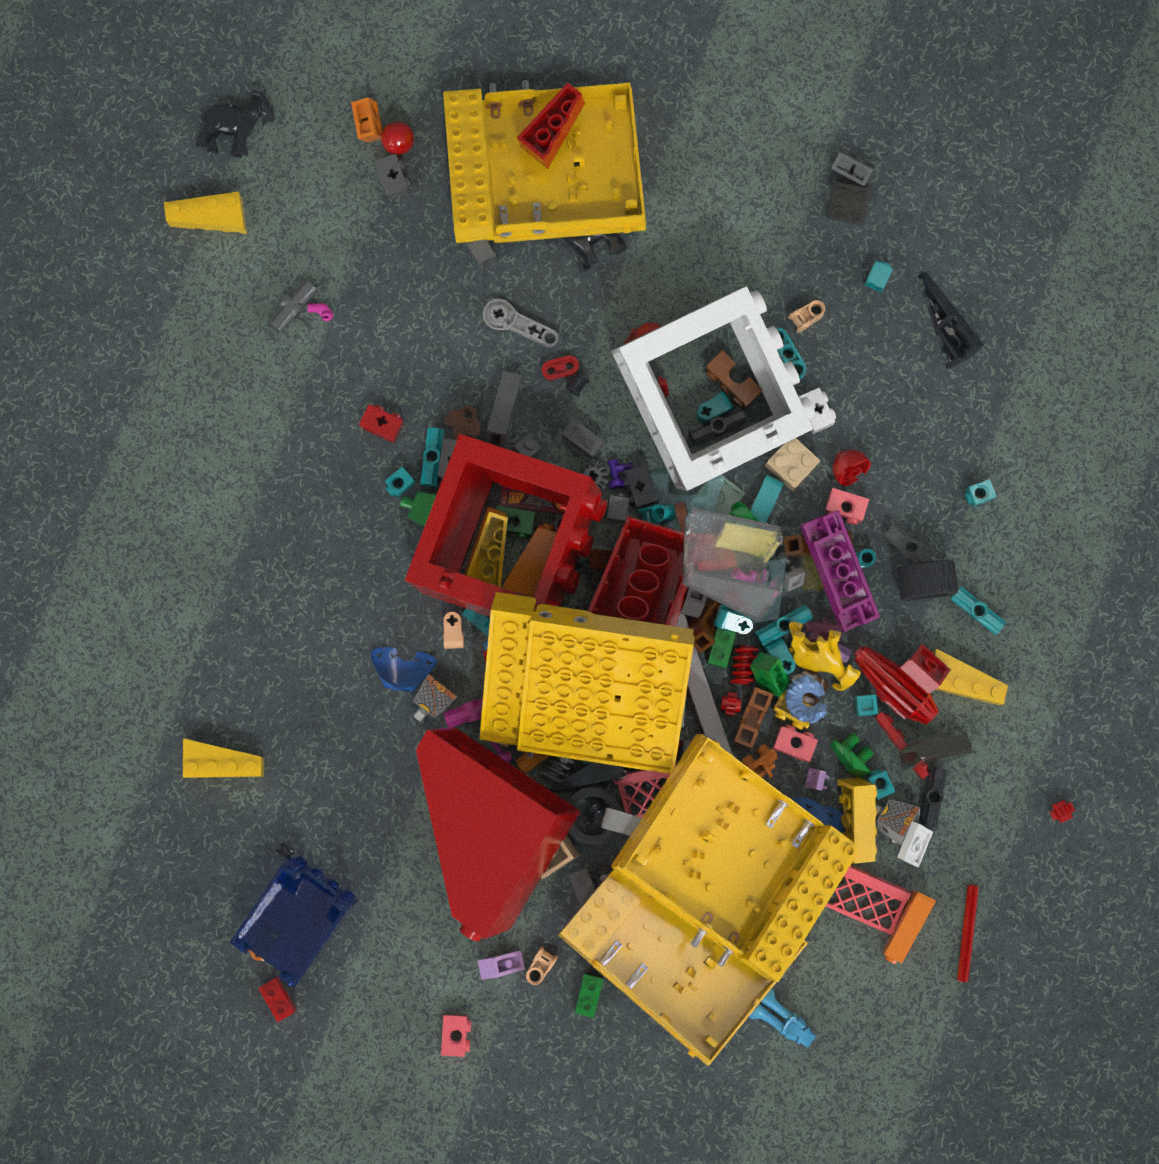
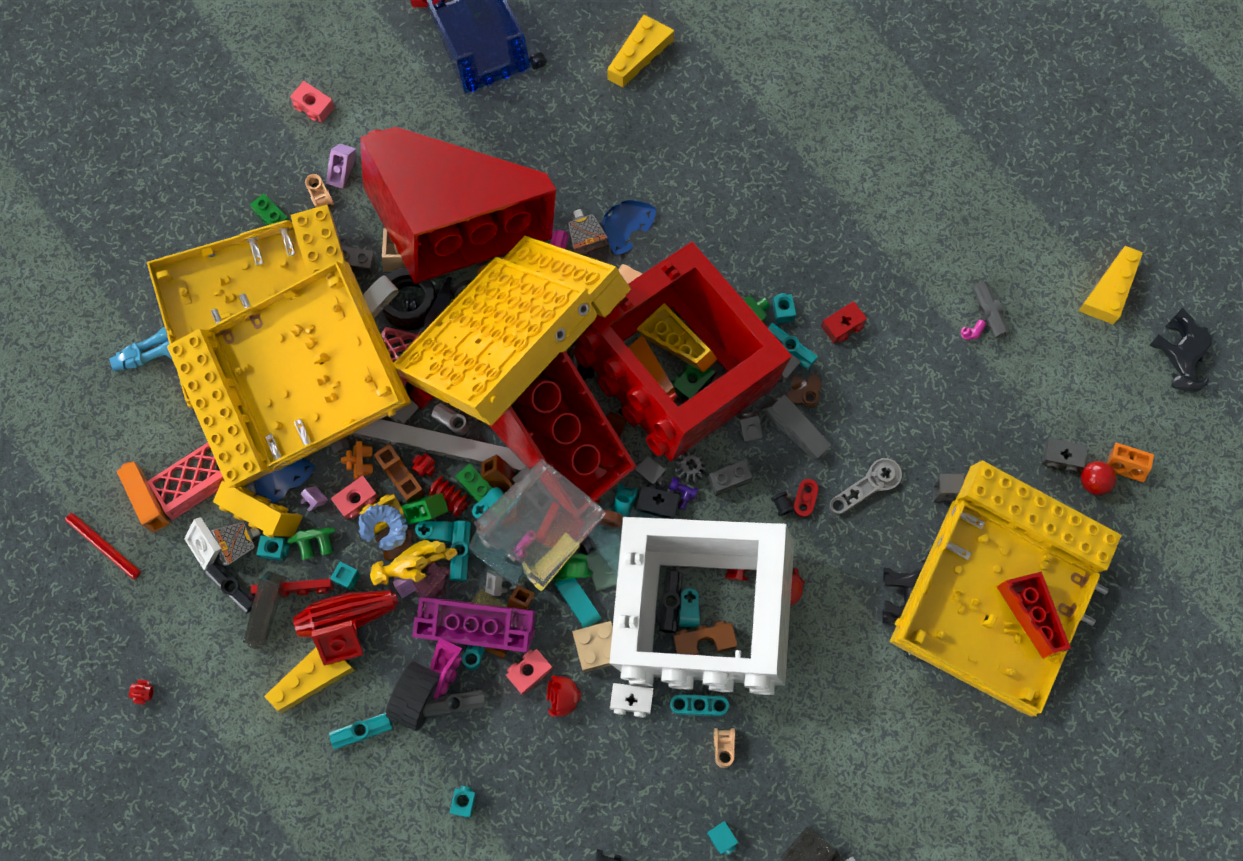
camera: 125 degrees right, 10 degrees down
none -> dark pink bracket [429,638,462,699]

